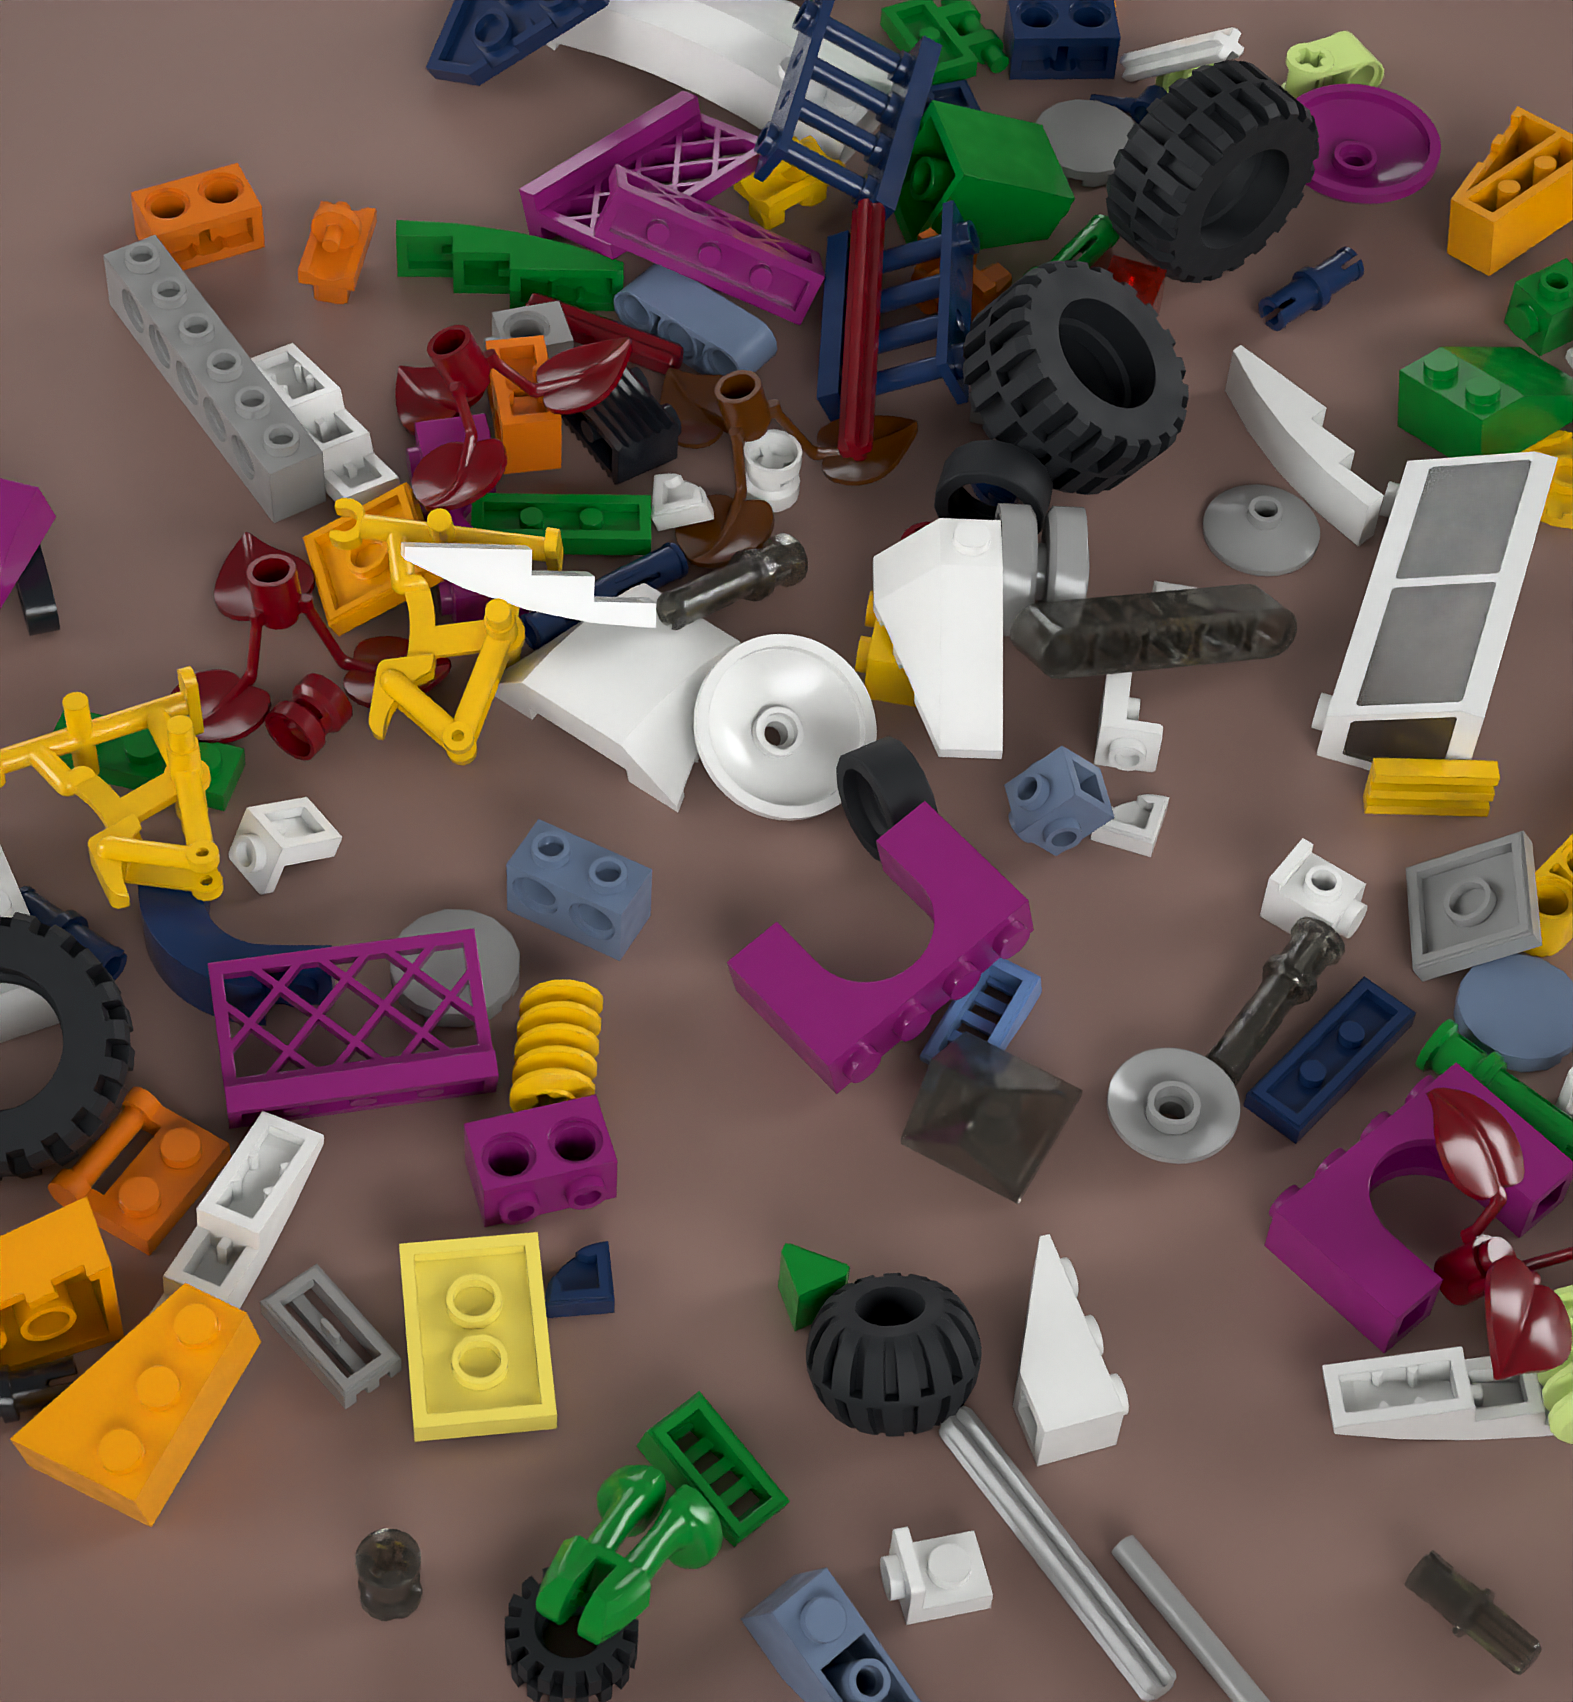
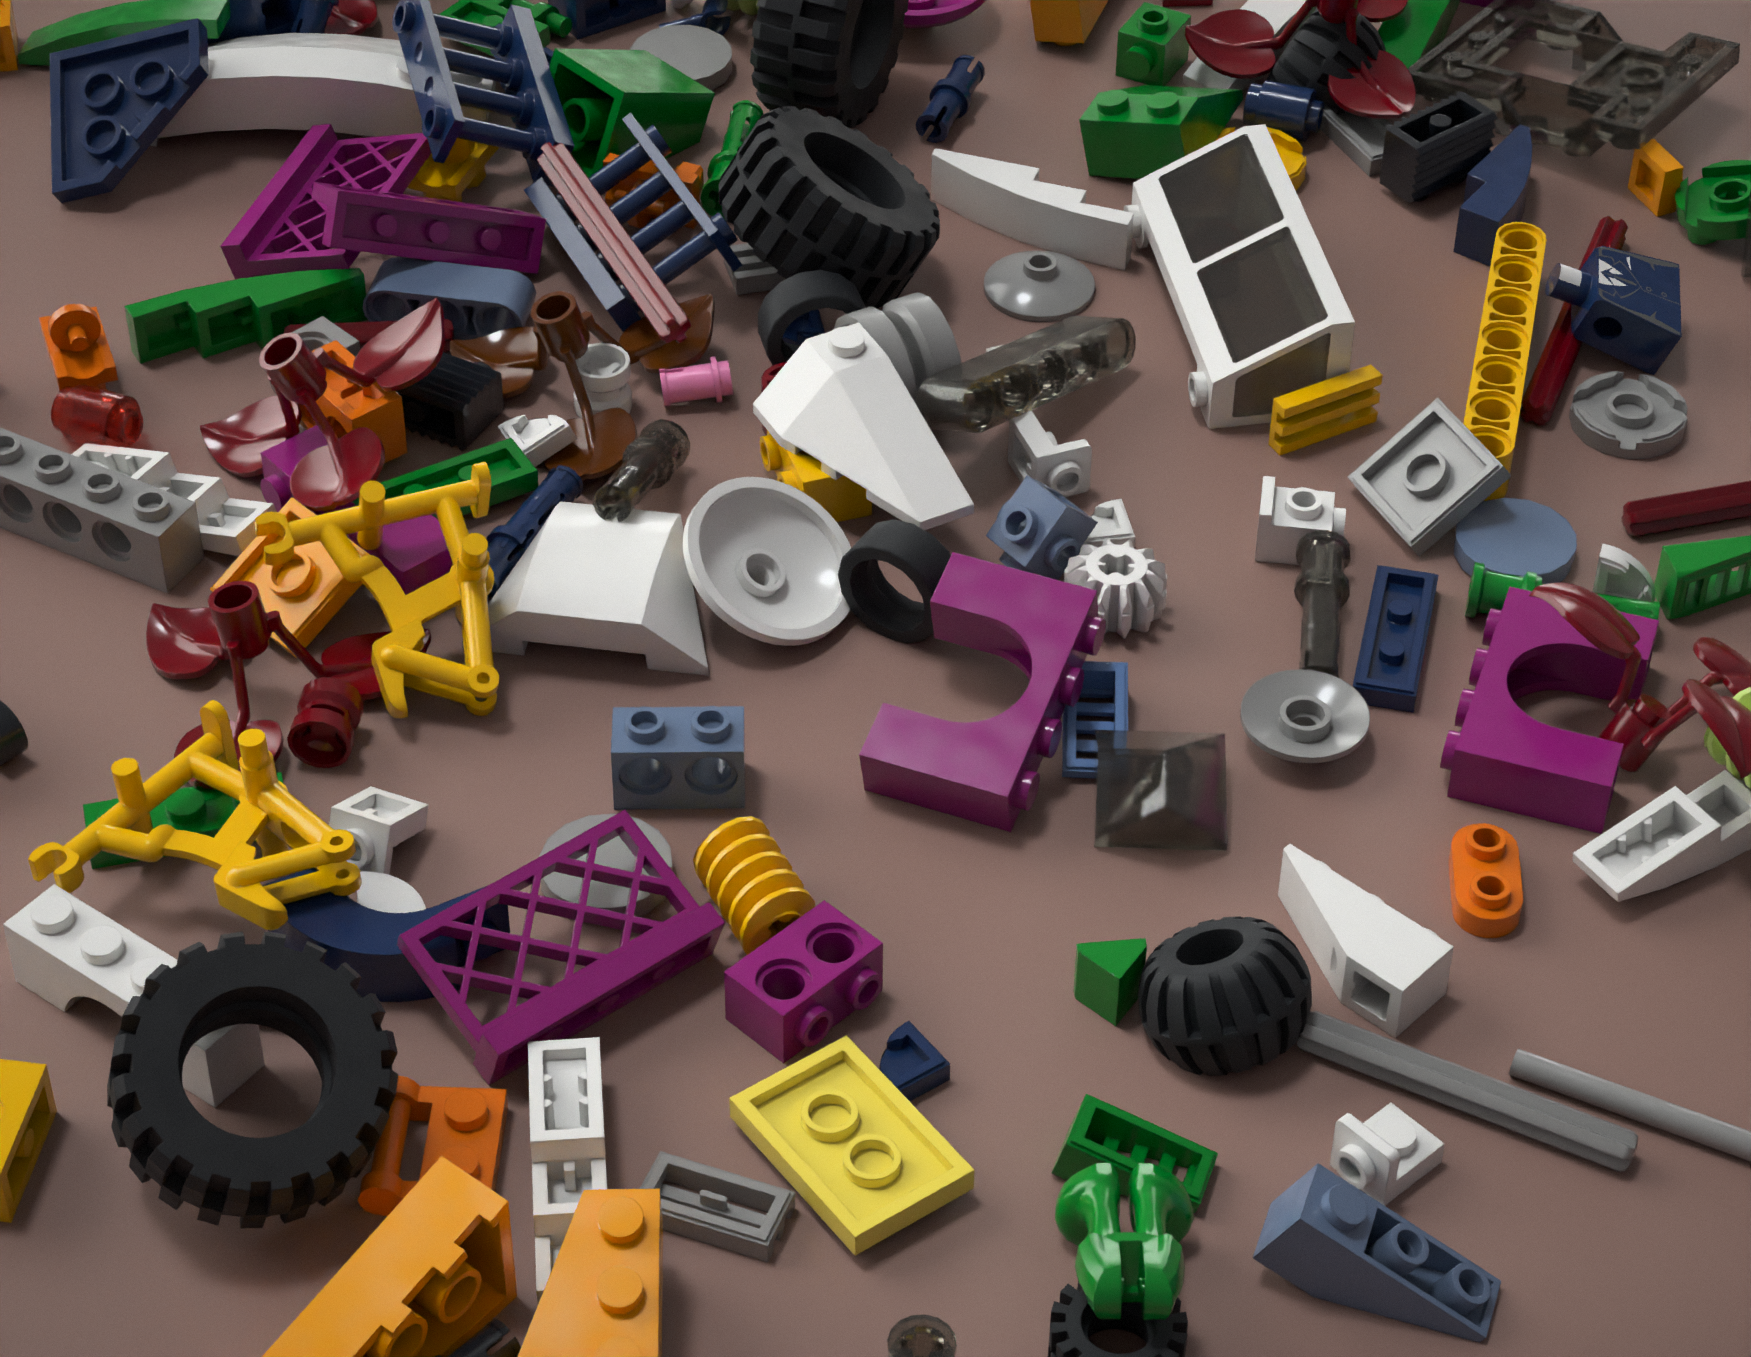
camera: 25 degrees left, 10 degrees down
white slope [401,542,657,628] -> none
none -> clear red brick [51,383,143,448]
none -> white tile [357,871,426,913]
none -> bright pink pin [659,356,733,406]
none -> white gear [1064,538,1168,639]
none -> orange plate [1448,823,1523,938]

